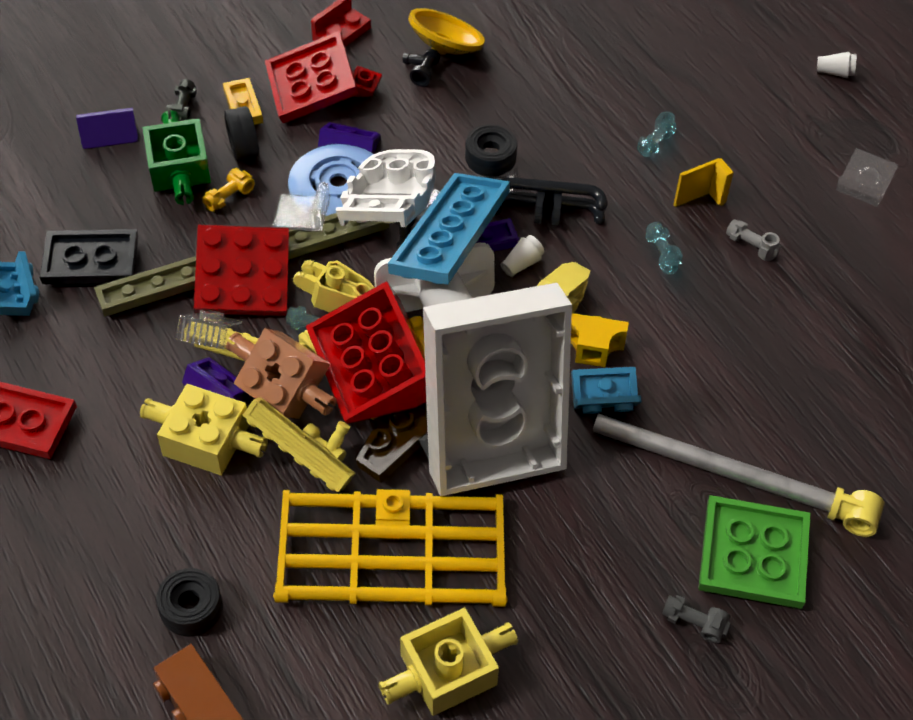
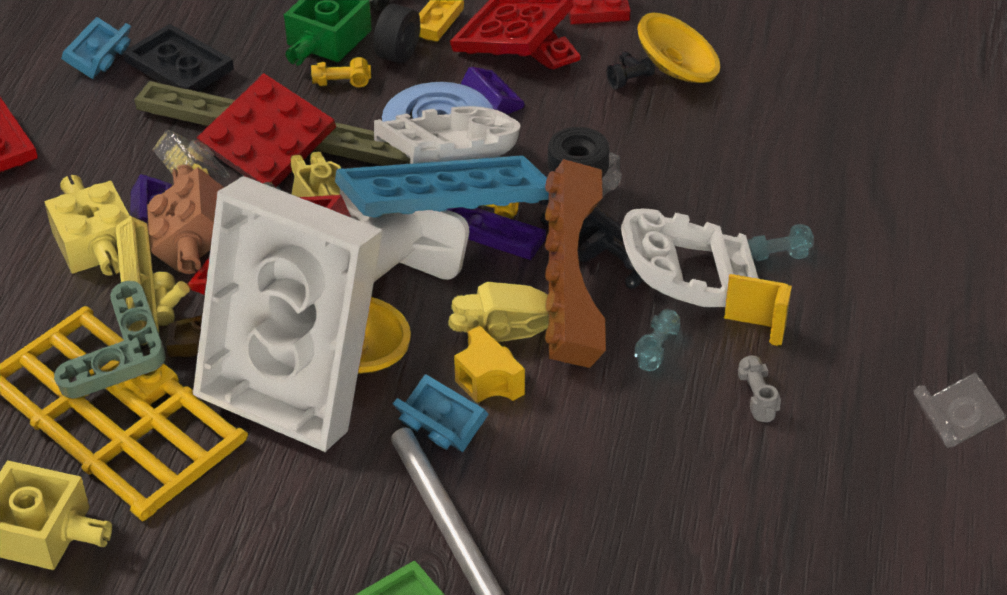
camera: 45 degrees right, 10 degrees down
clear piece [272,182,330,231] -> none
white cone [500,235,545,277] -> none
none -> sand green beam [54,281,166,399]
none -> dark orange arch [545,159,606,368]
none -> white slope [621,208,759,307]

